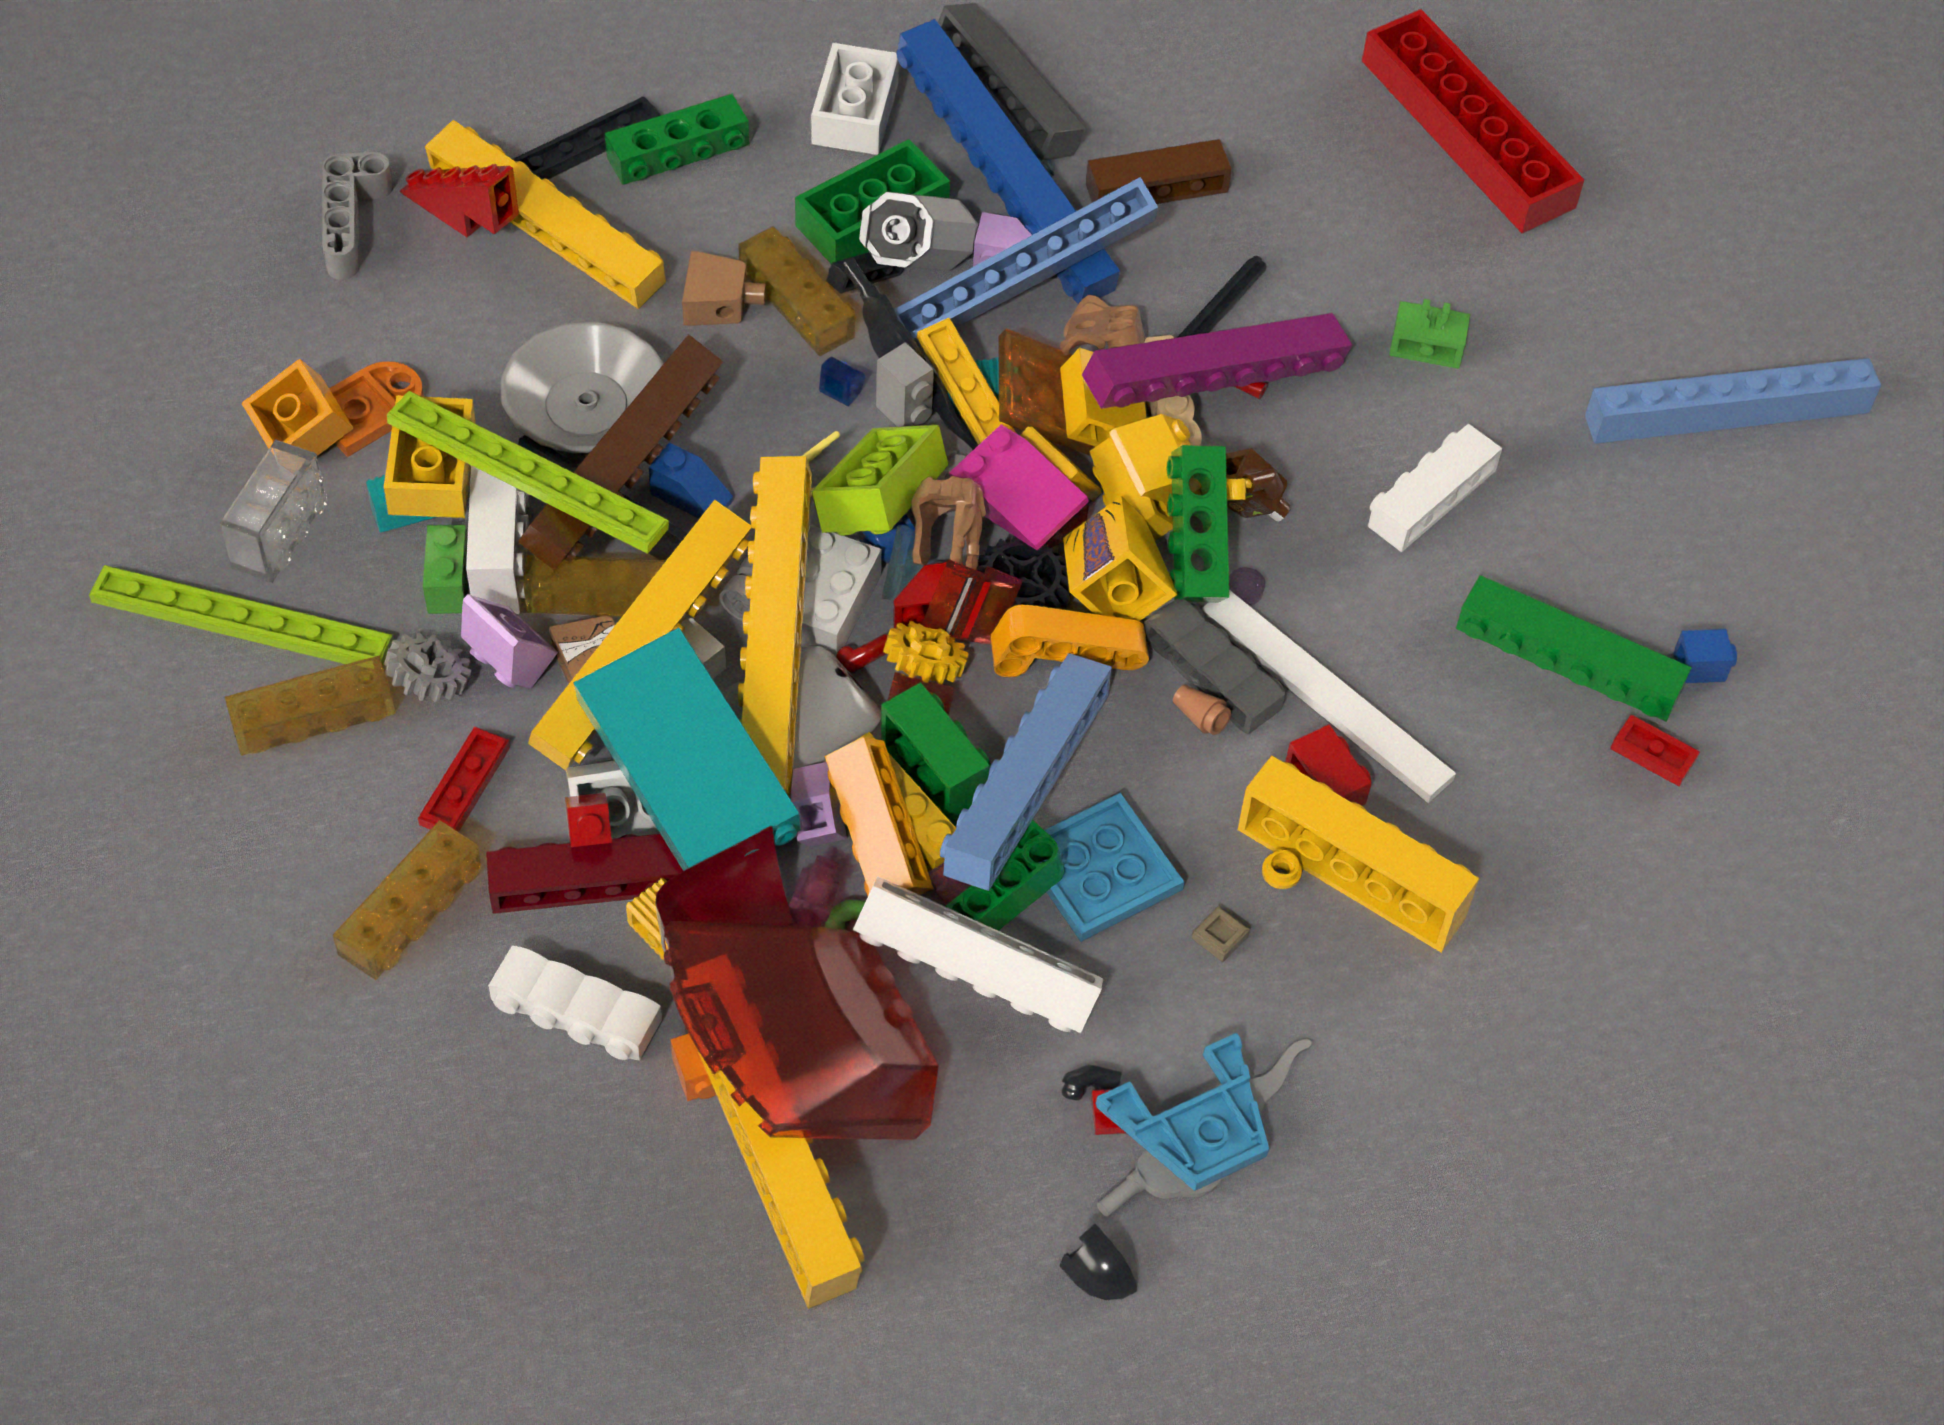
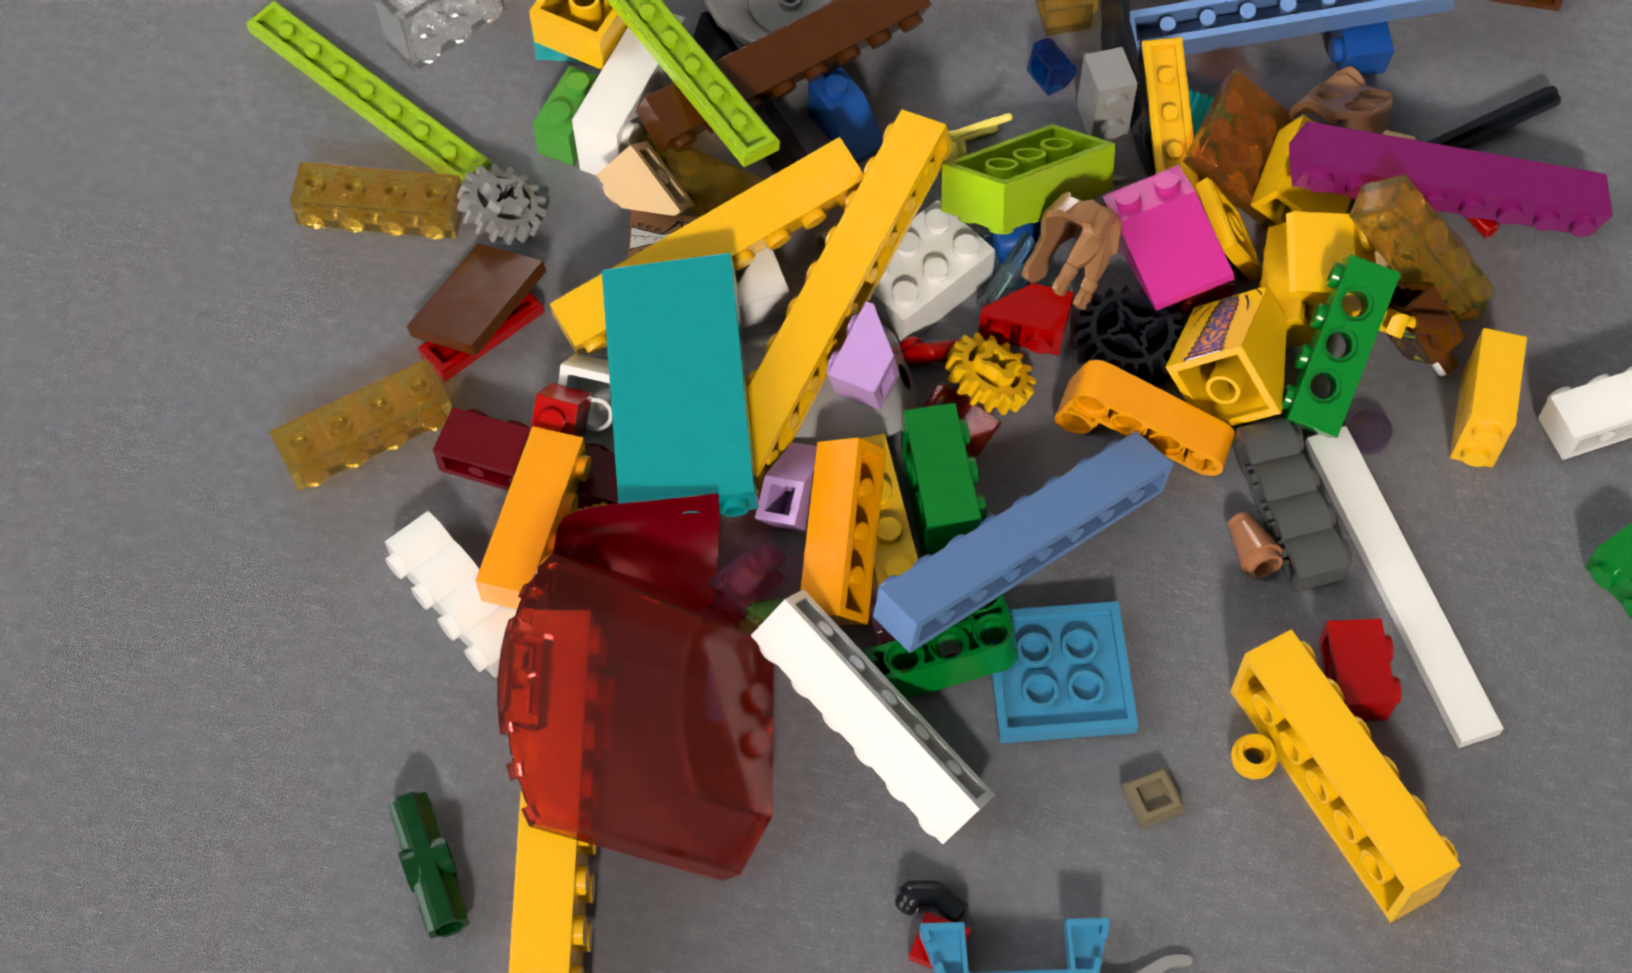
camera: 30 degrees right, 5 degrees up
lavender slope [461,594,558,689] -> none
clear red slope [921,559,1023,644] -> none
none -> dark green piece [388,792,470,938]
none -> reddish brown tile [407,244,546,356]
none -> light orange brick [475,426,592,613]
none -> tan slope [596,141,696,216]
none -> lavender slope [827,301,900,411]
none -> clear yellow brick [1349,174,1494,323]
none -> yellow brick [1450,328,1527,468]

